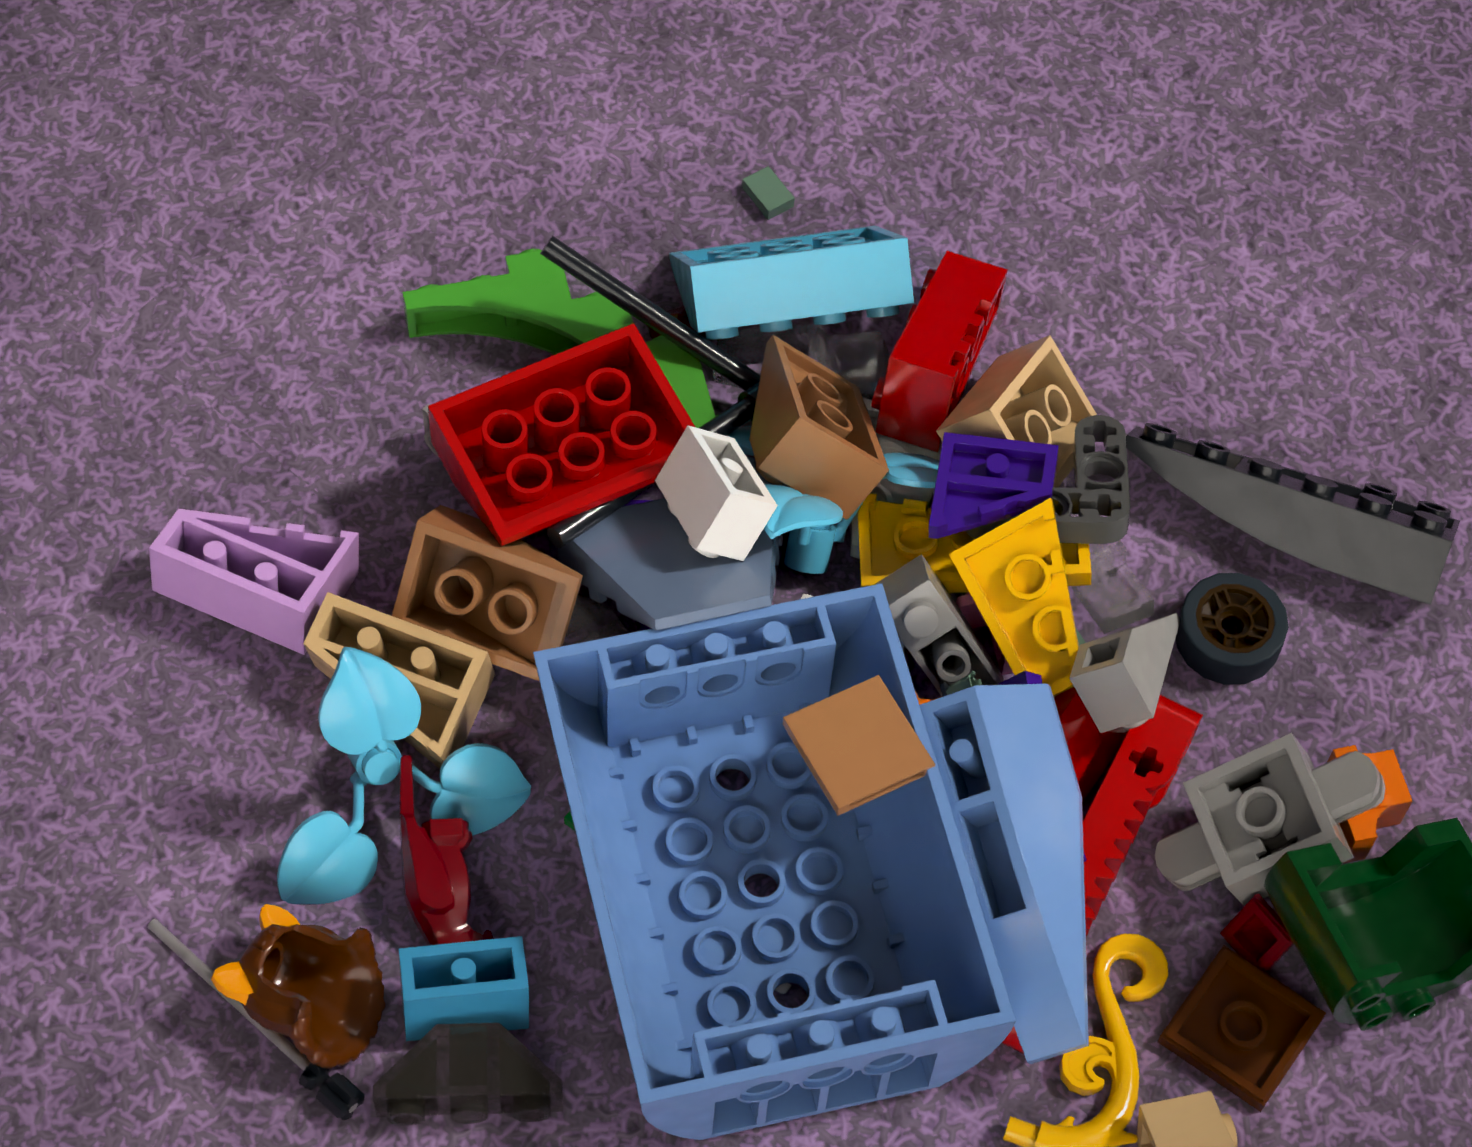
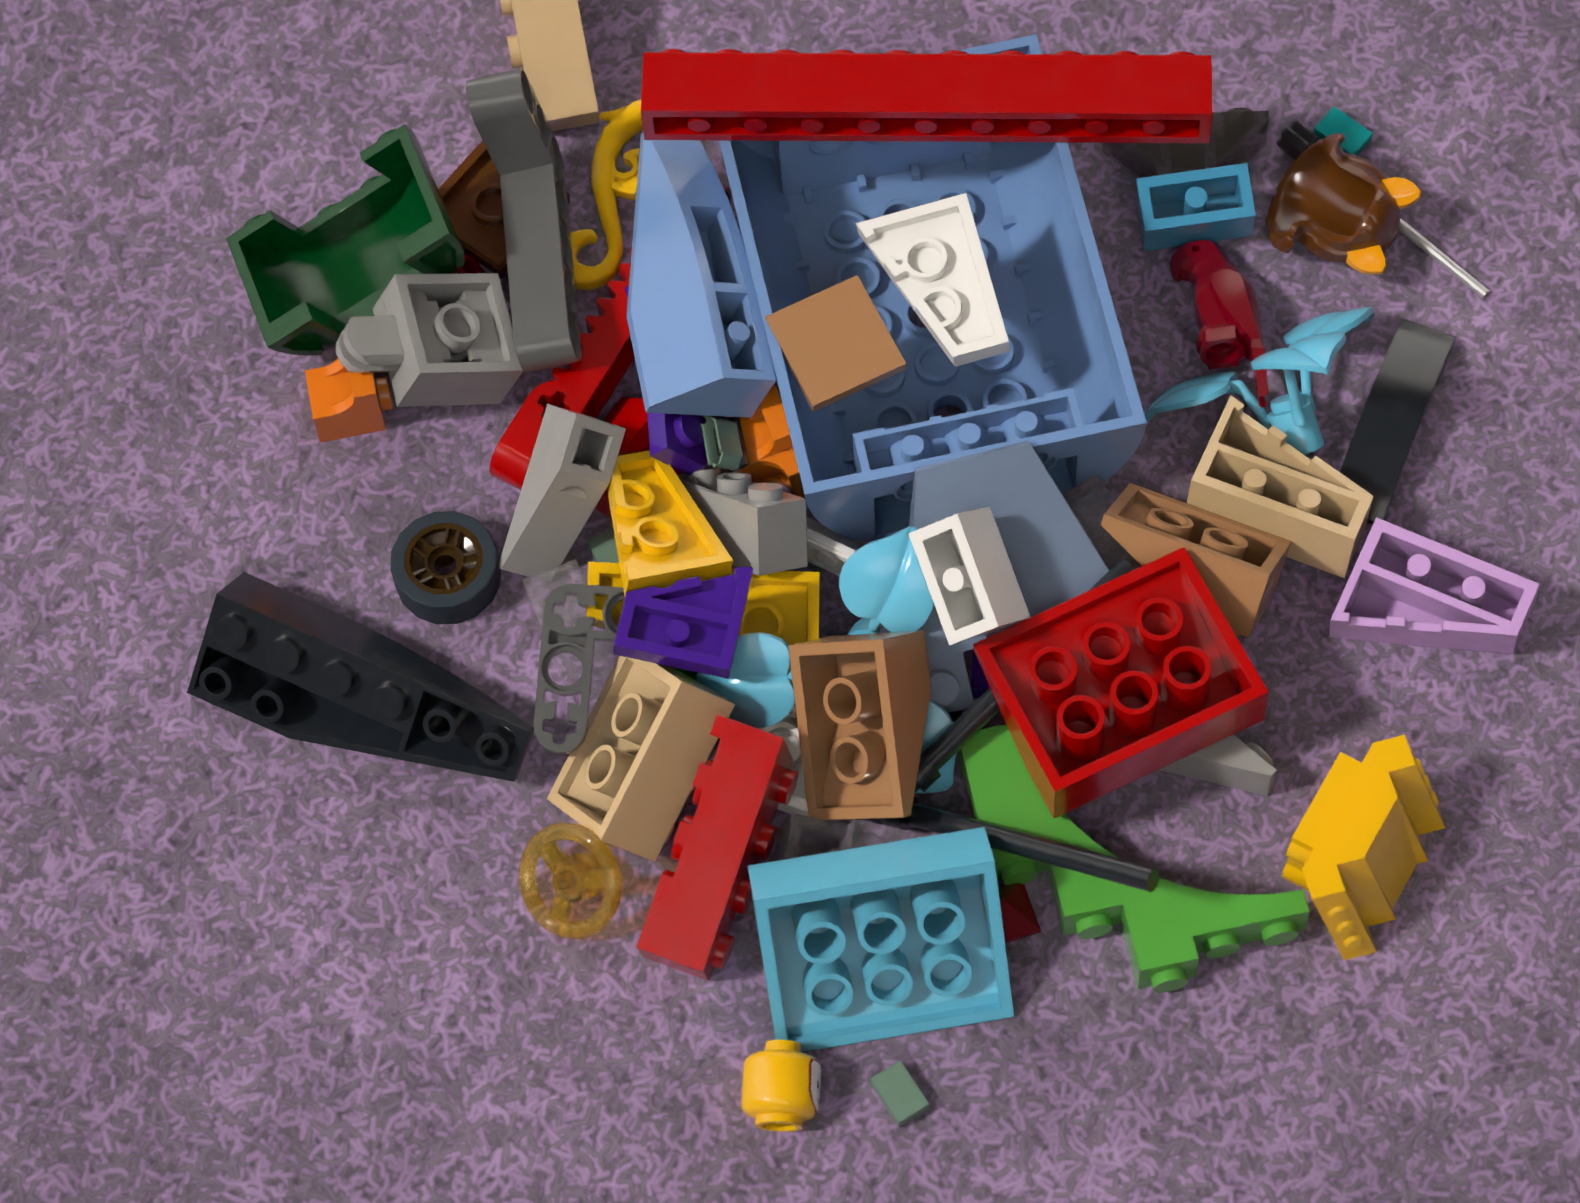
camera: 170 degrees left, 5 degrees up
none -> dark grey beam [466,68,582,373]
none -> clear yellow piece [519,822,622,939]
none -> red brick [641,49,1213,143]
none -> yellow head [741,1040,821,1132]
none -> white wing [856,193,1011,367]
none -> yellow slope [1282,734,1445,960]
none -> teal piece [1313,106,1373,156]
none -> black slope [1340,319,1456,525]

